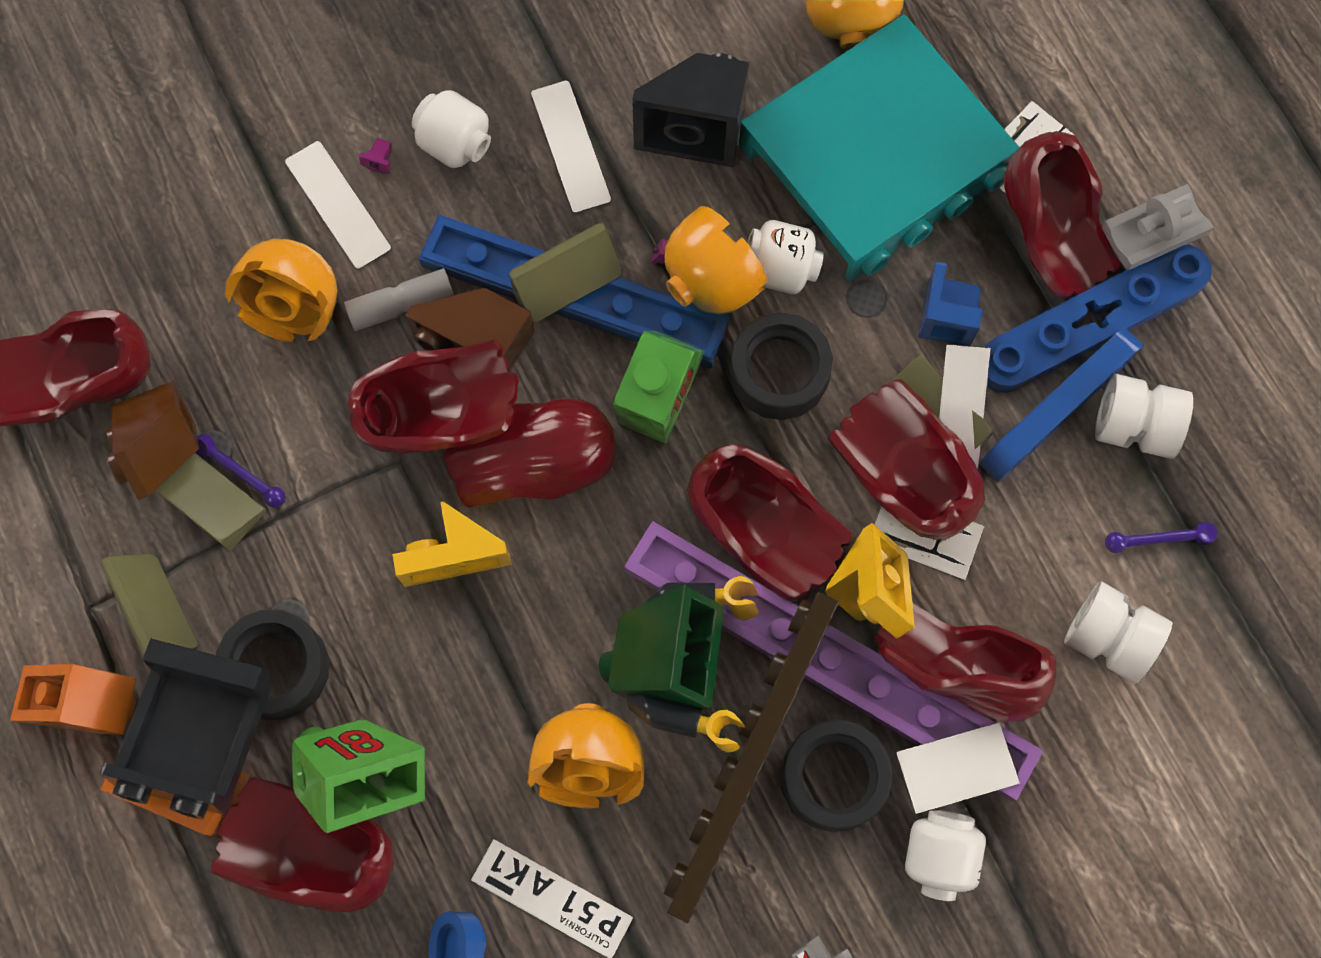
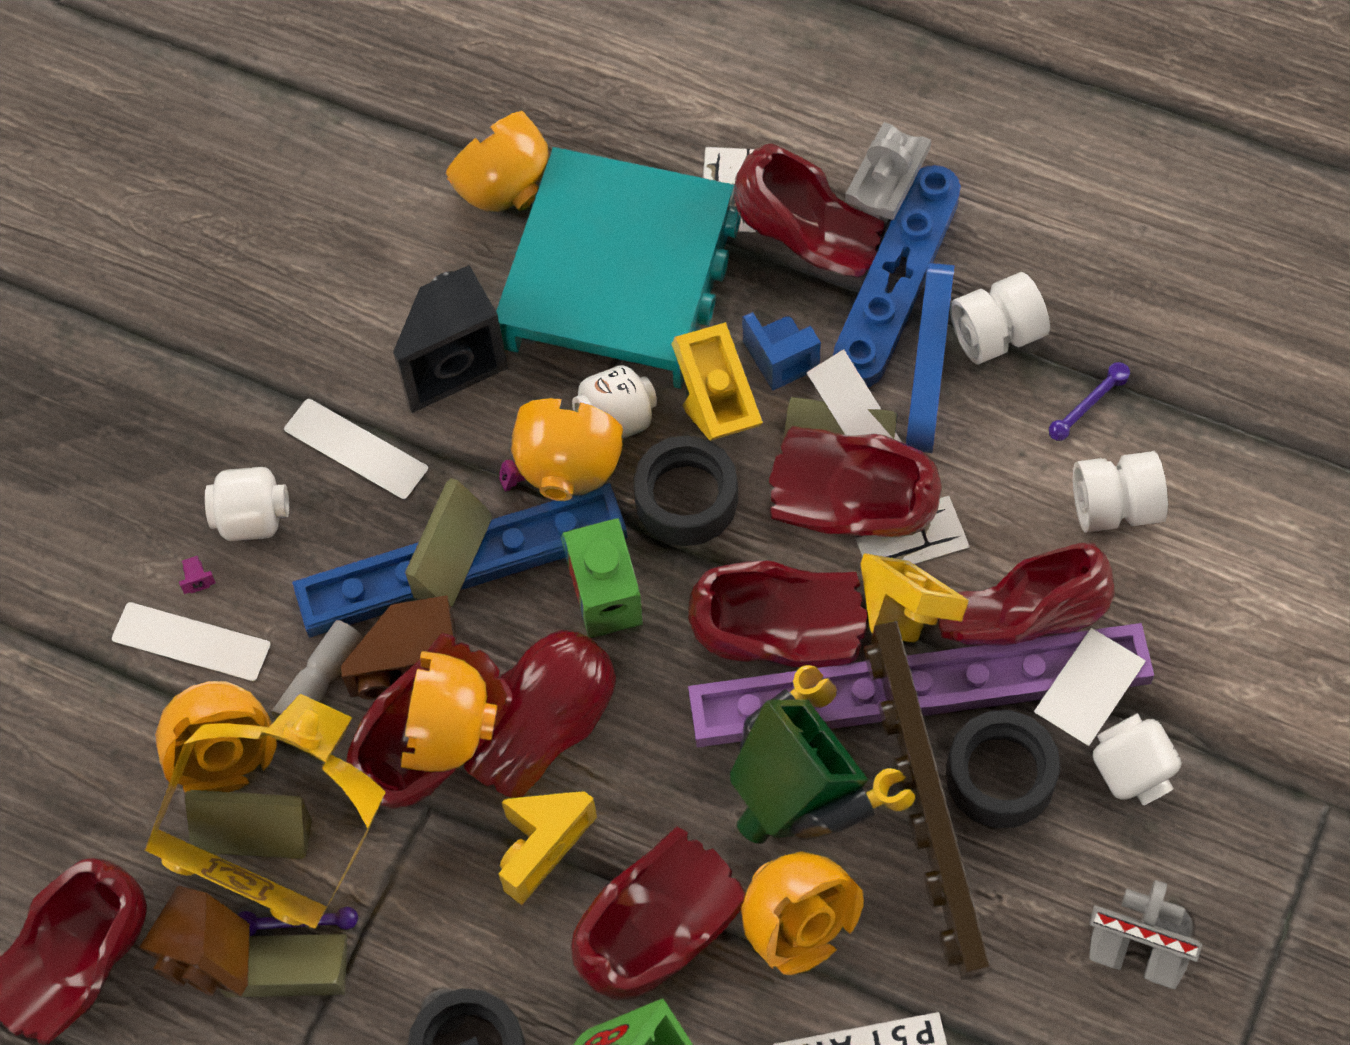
camera: 35 degrees left, 10 degrees down
none -> yellow piece [145,694,386,929]
none -> olive slope [185,790,312,859]
none -> light orange cylinder [401,651,497,772]
none -> dark red hair [571,826,746,1001]
none -> yellow slope [671,322,763,441]

